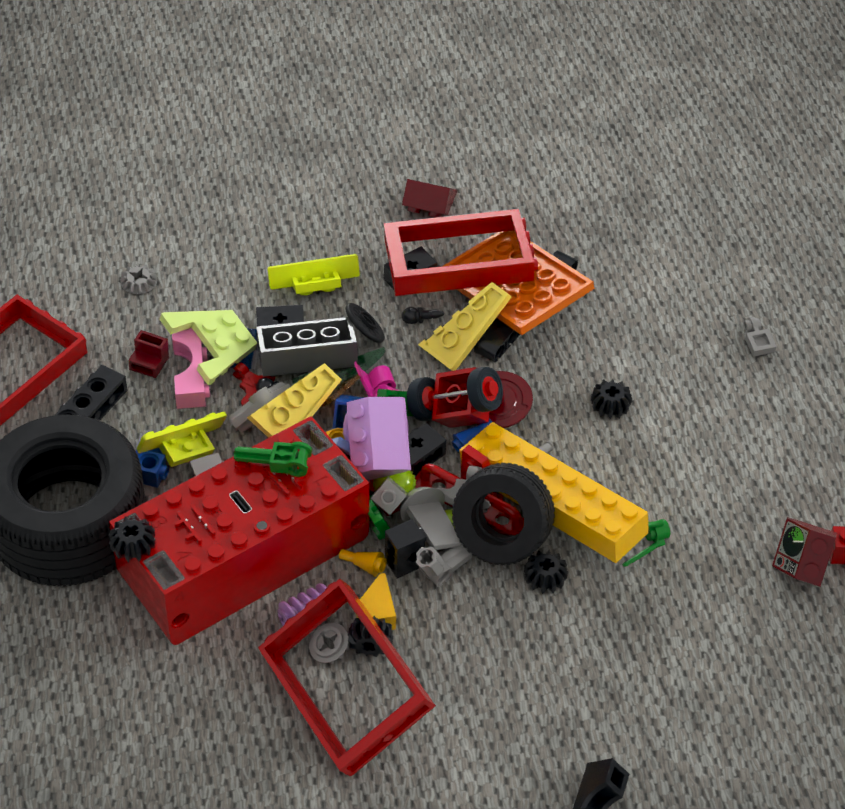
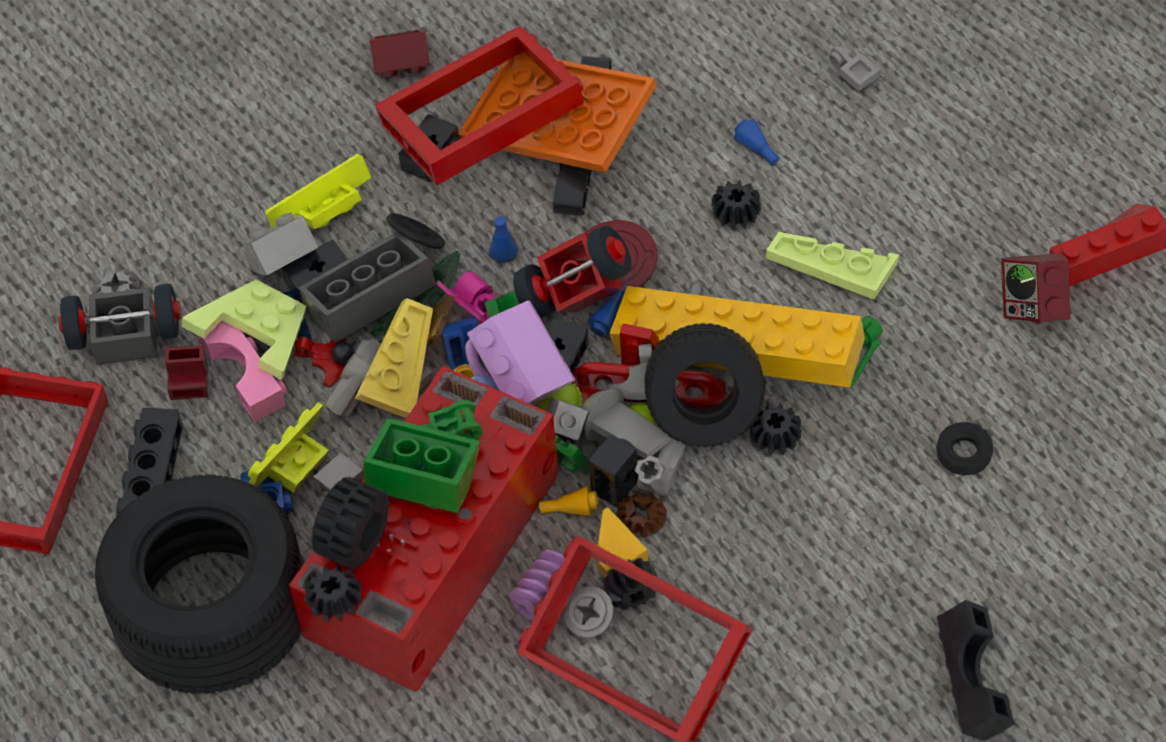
camera: 20 degrees left, 5 degrees up
black bar [402,307,445,324] -> none
light yellow wing [418,282,512,371] -> none
none -> dark grey brick [58,284,182,364]
none -> light grey slope [244,213,319,275]
none -> black tyre [311,477,389,570]
none -> green slope [363,418,480,513]
none -> blue cone [489,216,518,262]
none -> reddish brown gear [616,490,667,537]
none -> blue cone [734,119,780,166]
none -> yellowish green wing [765,232,899,300]
none -> black tyre [936,422,993,476]

